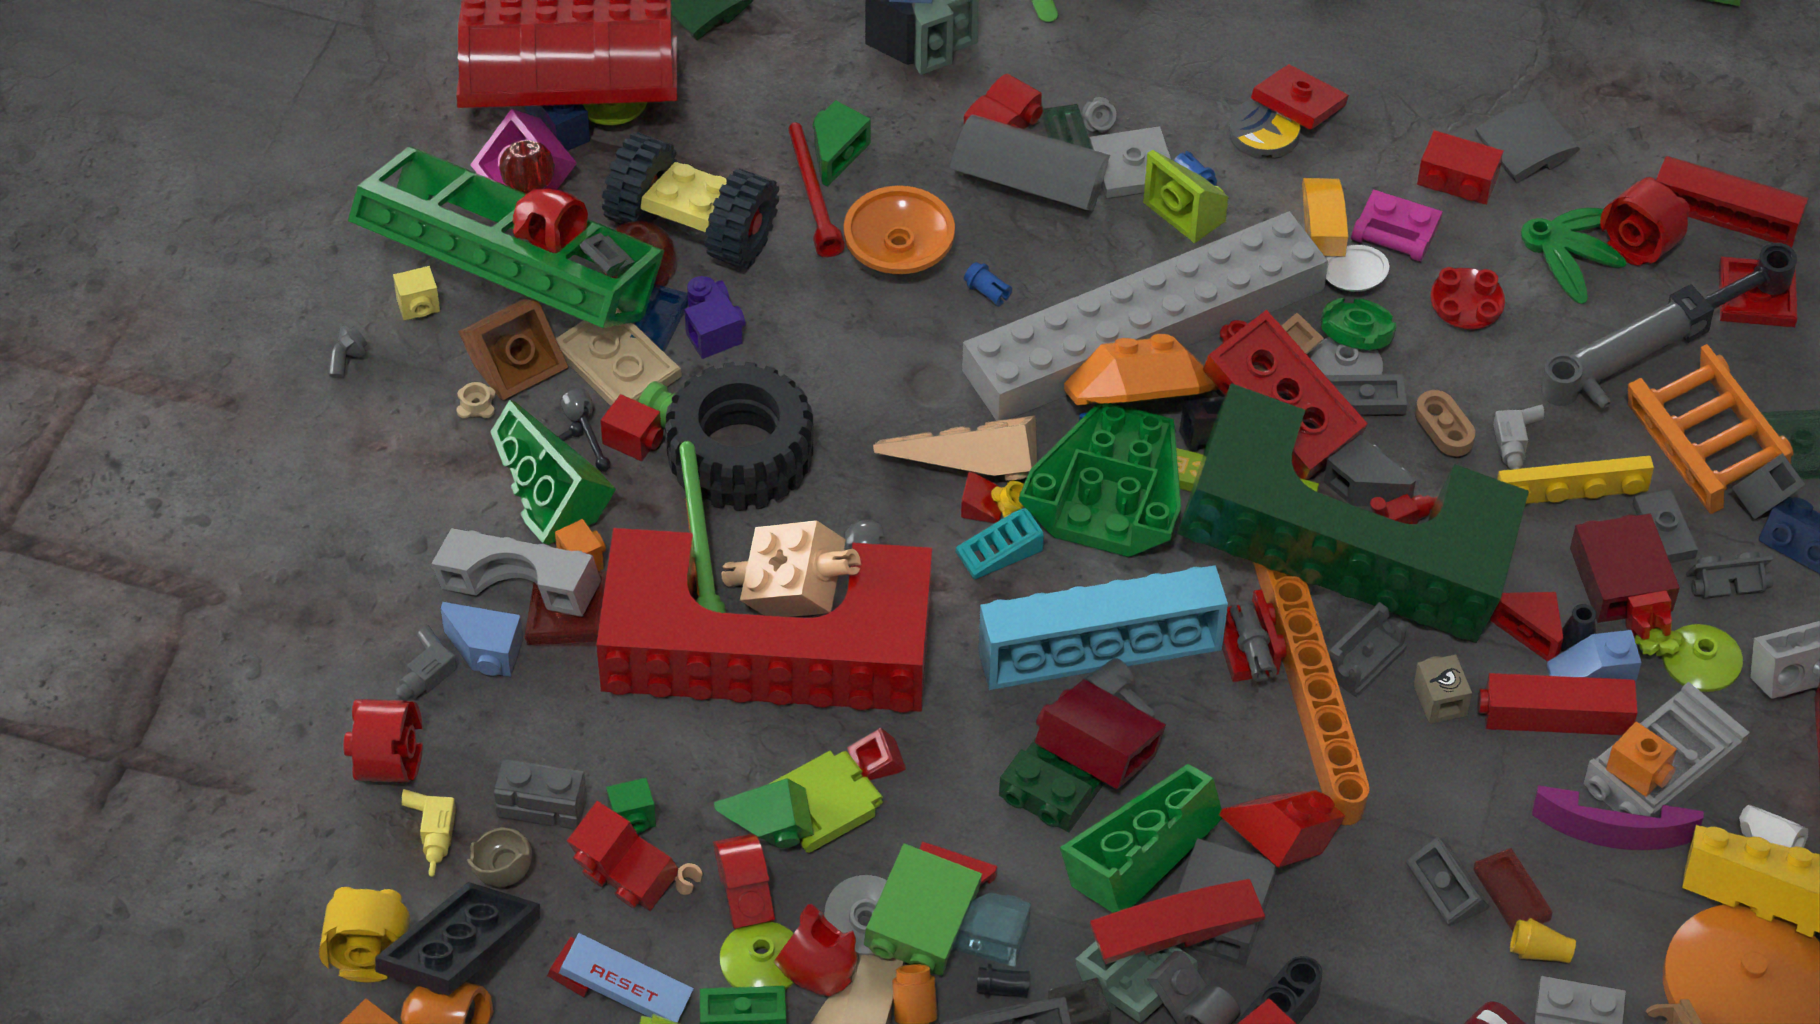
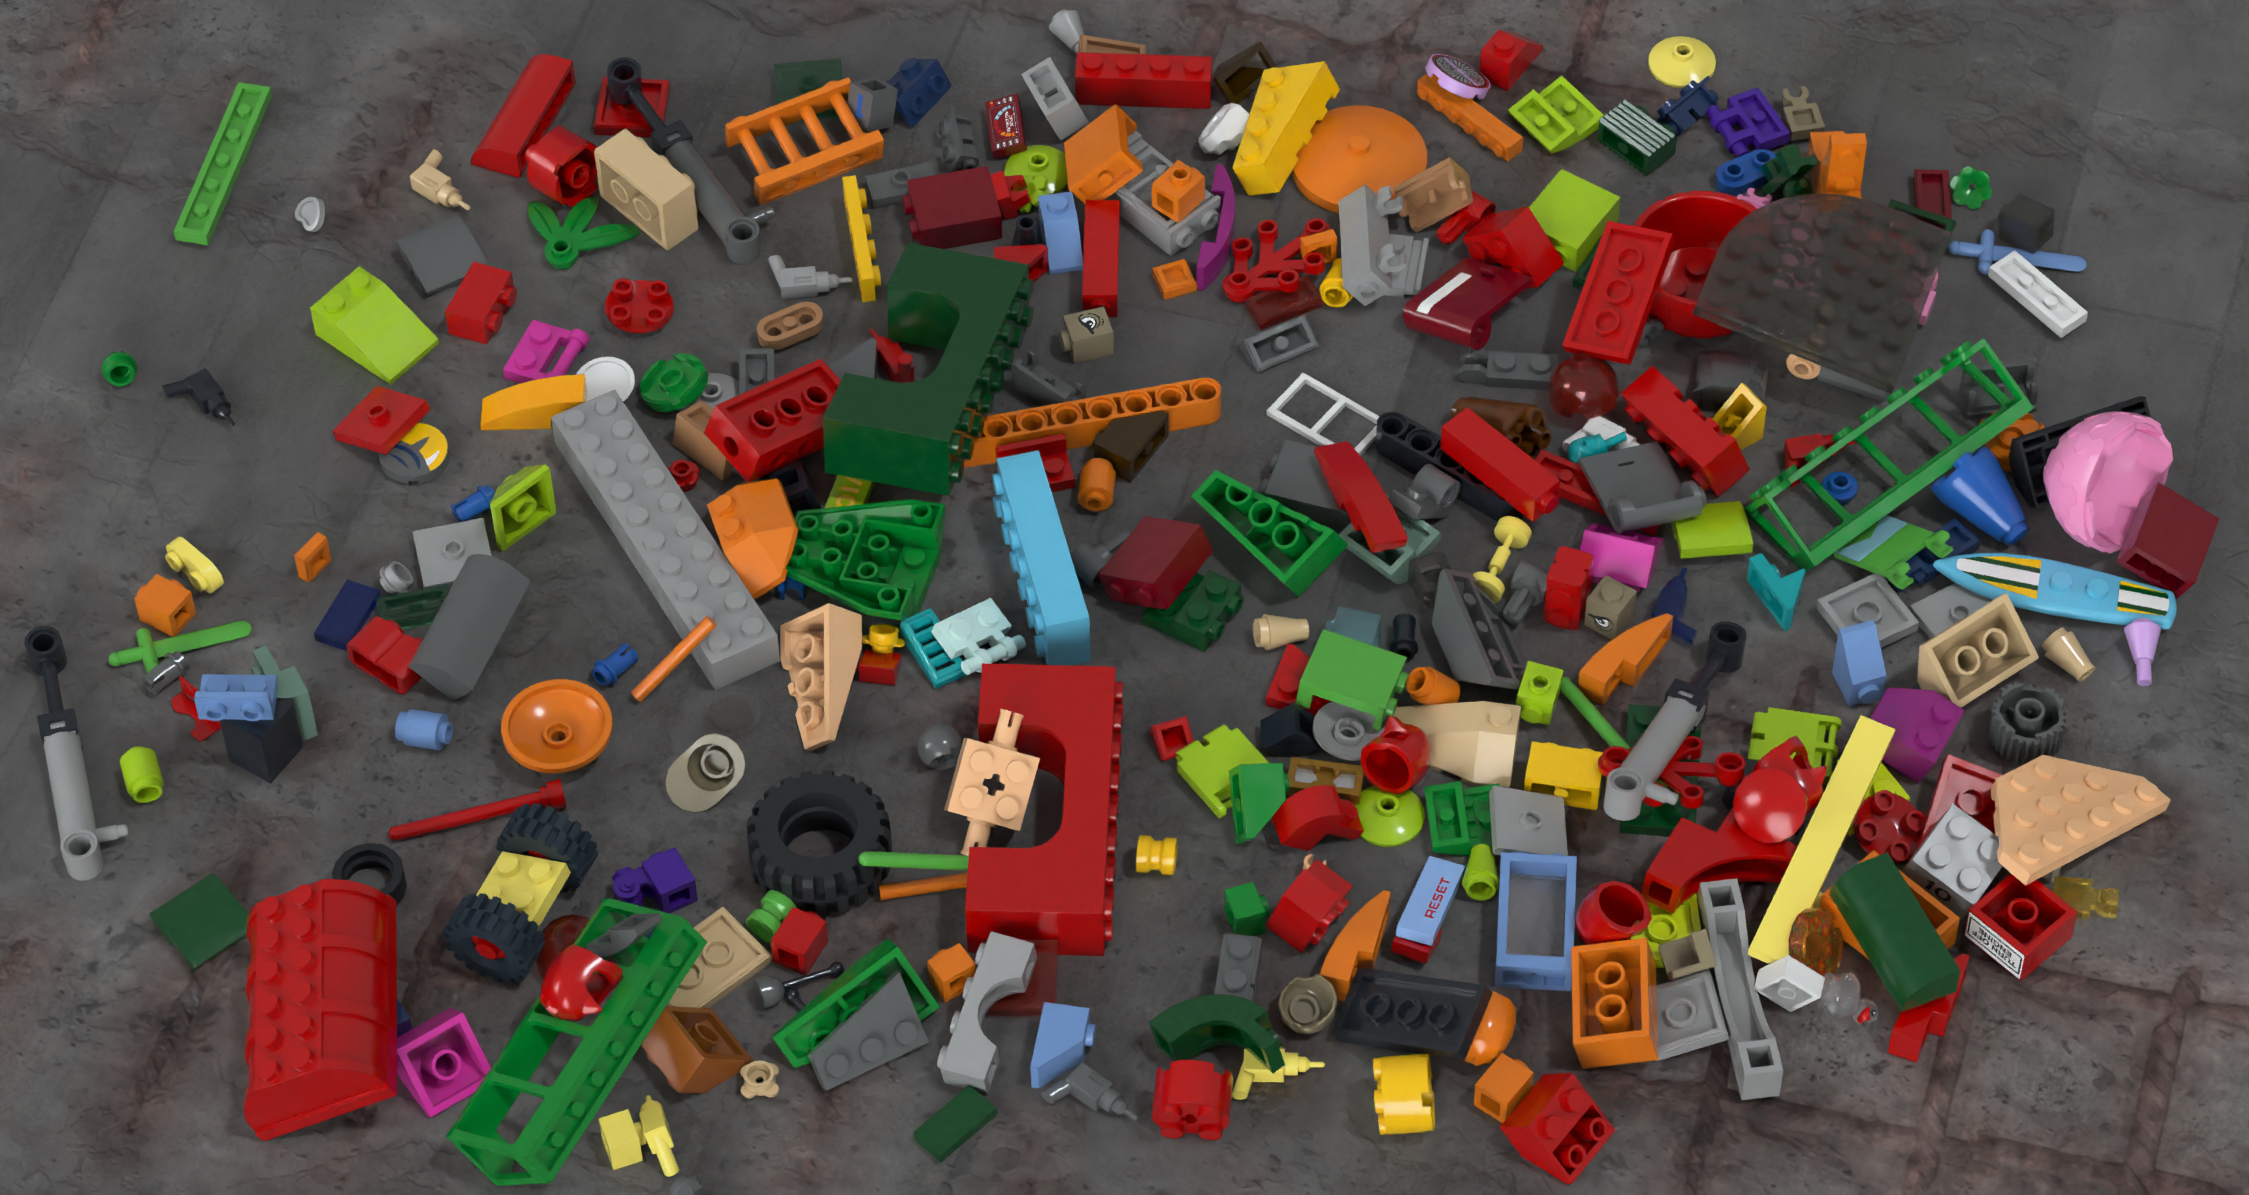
camera: 90 degrees left, 0 degrees up
clear red piece [499,140,555,194] -> none
green slope [813,100,871,187] -> none
red slope [1219,790,1345,868] -> none
dark grey pin [1230,600,1277,681] -> none
none -> orange tile [294,532,332,583]
none -> light grey piece [295,197,325,232]
none -> lime slope [310,266,439,385]
none -> clear blue tile [314,579,381,651]
none -> black tyre [332,843,407,906]
none -> medium blue brick [395,709,453,751]
none -> tan piece [410,149,471,210]
none -> tan brick [594,129,698,251]
none -> orange bar [631,616,717,702]
none -> light yellow piece [639,1095,679,1177]
none -> dark tan piece [665,733,746,812]
none -> dark grey wing [808,971,929,1091]
none -> dark green tile [913,1085,997,1162]
none -> light aqua plate [931,598,1026,675]
none -> dark red tile [985,93,1027,159]
none -> orange panel [1064,104,1143,204]
none -> orange brick [1077,458,1116,512]
none -> dark brown slope [1092,411,1169,483]
none -> yellow wheel [1136,835,1177,876]
none -> dark green arch [1149,994,1285,1073]
none -> orange tile [1152,259,1197,300]
none -> red plant [1223,218,1330,303]
none -> tan cone [1253,614,1309,650]
none -> black brick [1260,703,1319,757]
none -> white window [1266,373,1379,456]
none -> pearl gold piece [1287,757,1365,804]
none -> orange tile [1300,229,1337,264]
none -> orange slope [1319,890,1391,1001]
none -> light grey brick [1338,184,1407,306]

